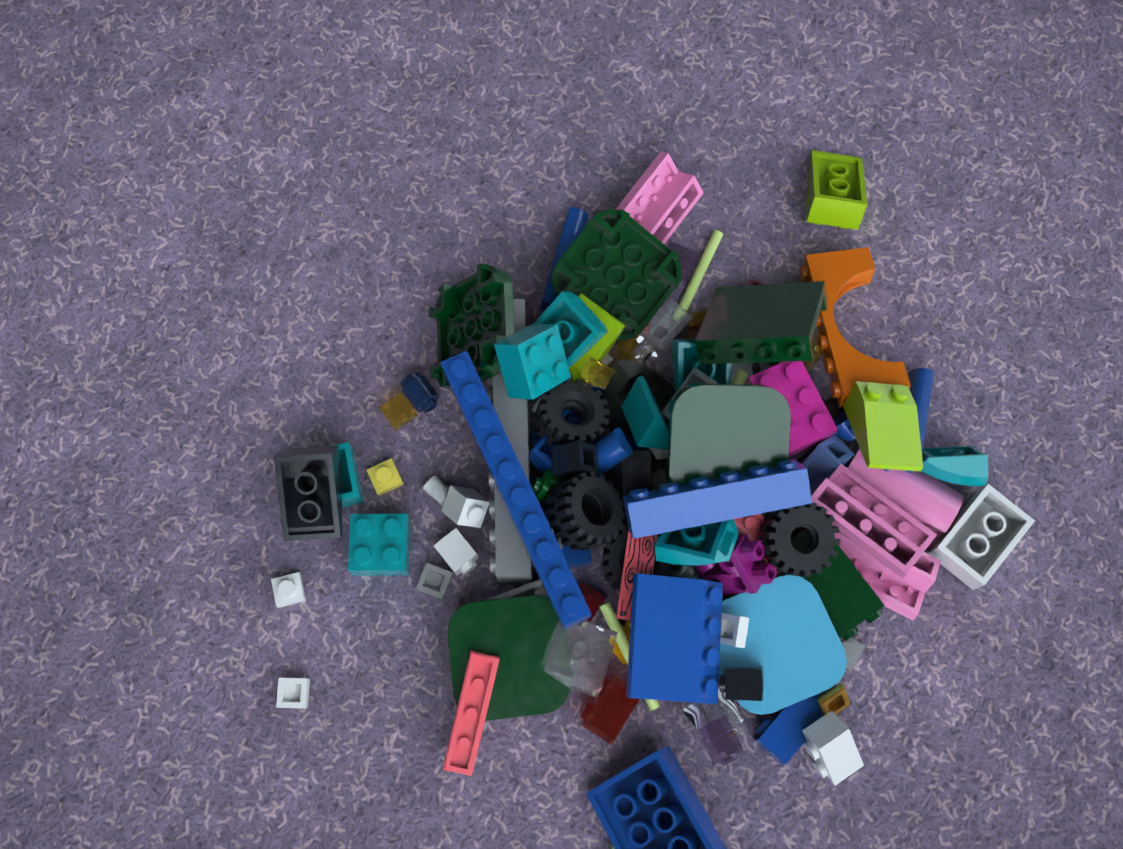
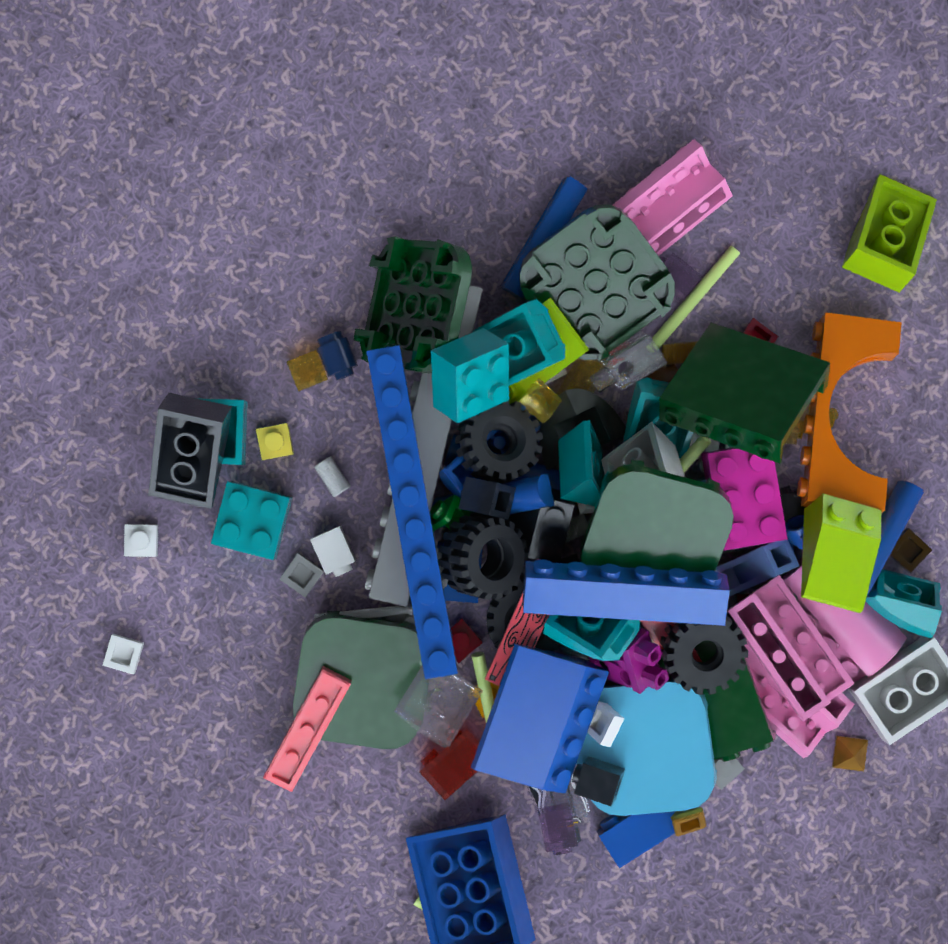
camera: 15 degrees right, 15 degrees up
white brick [441,485,489,528] -> none
white brick [802,711,864,785] -> none
none -> pearl gold slope [832,736,868,772]
none -> dark brown plate [890,528,932,573]

